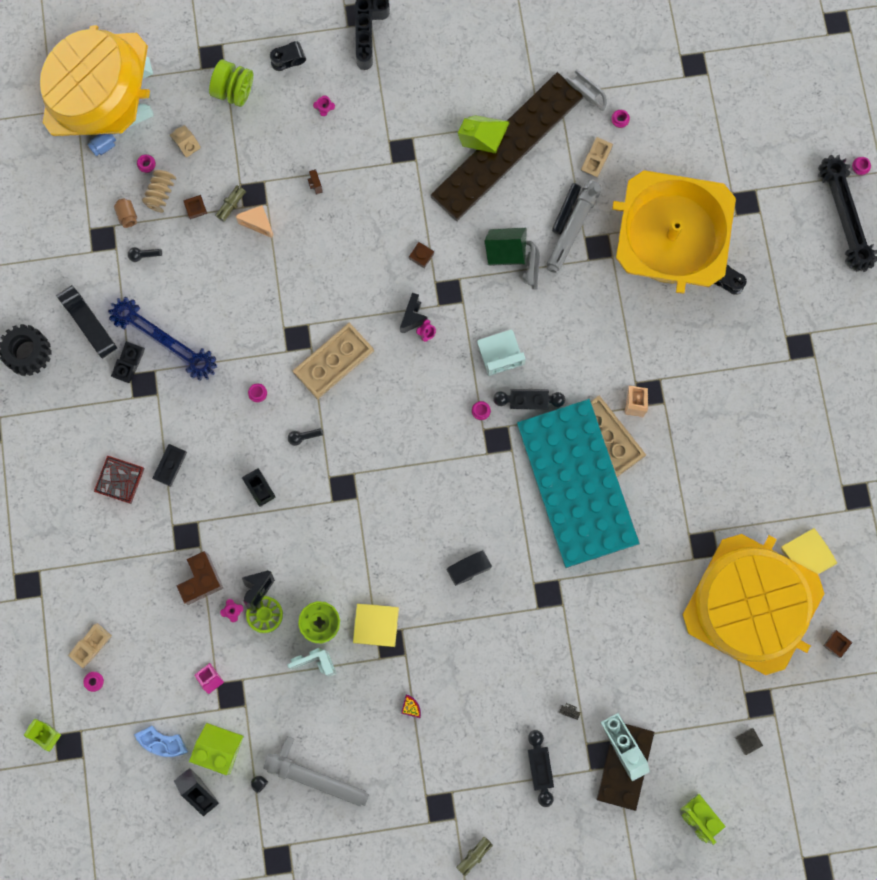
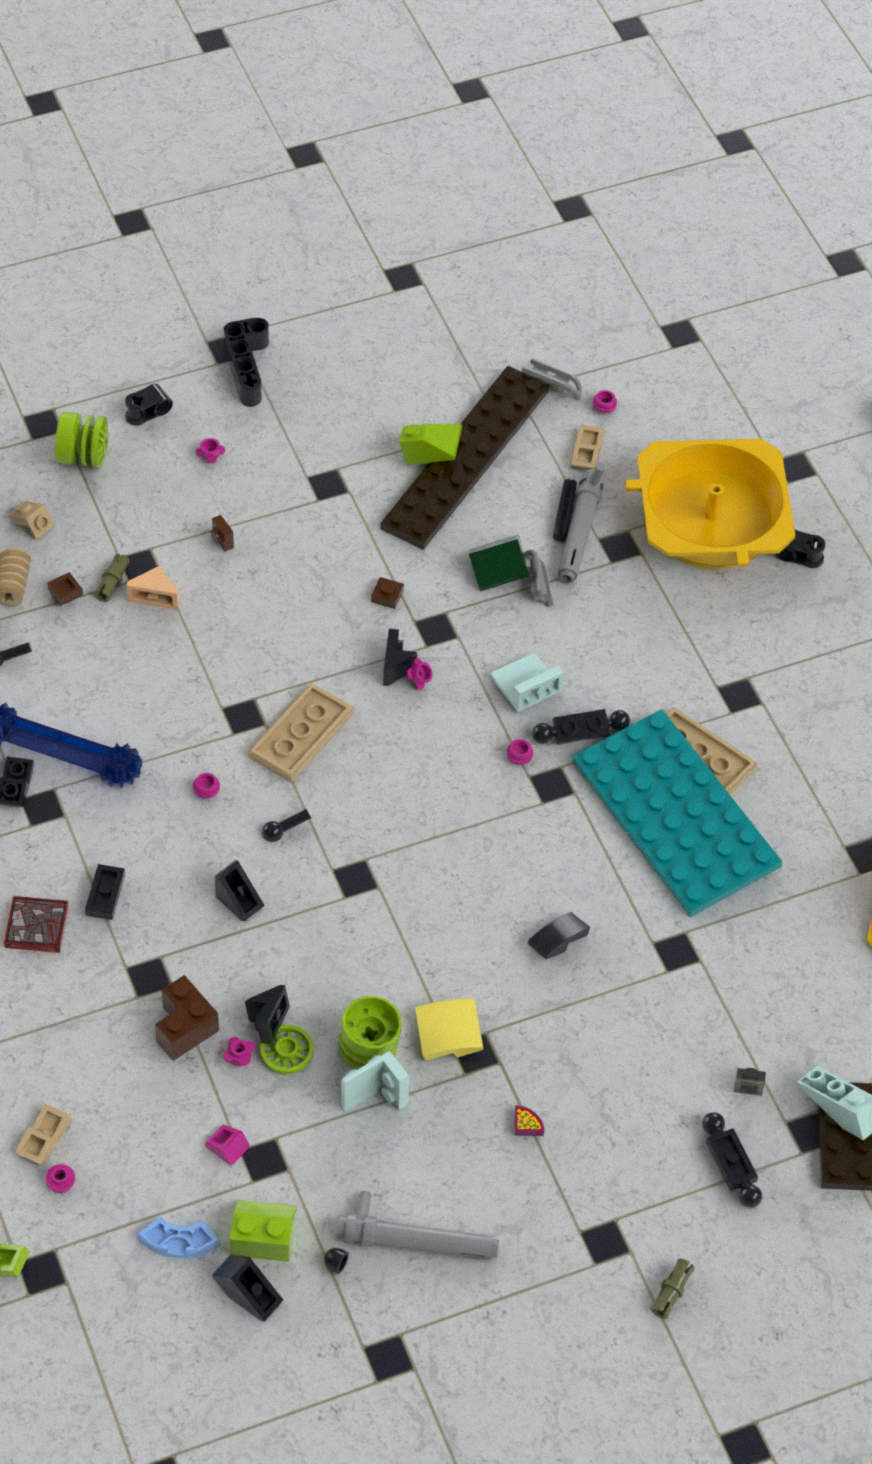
camera: 15 degrees left, 25 degrees down
light nougat slope [625,385,648,417] -> none

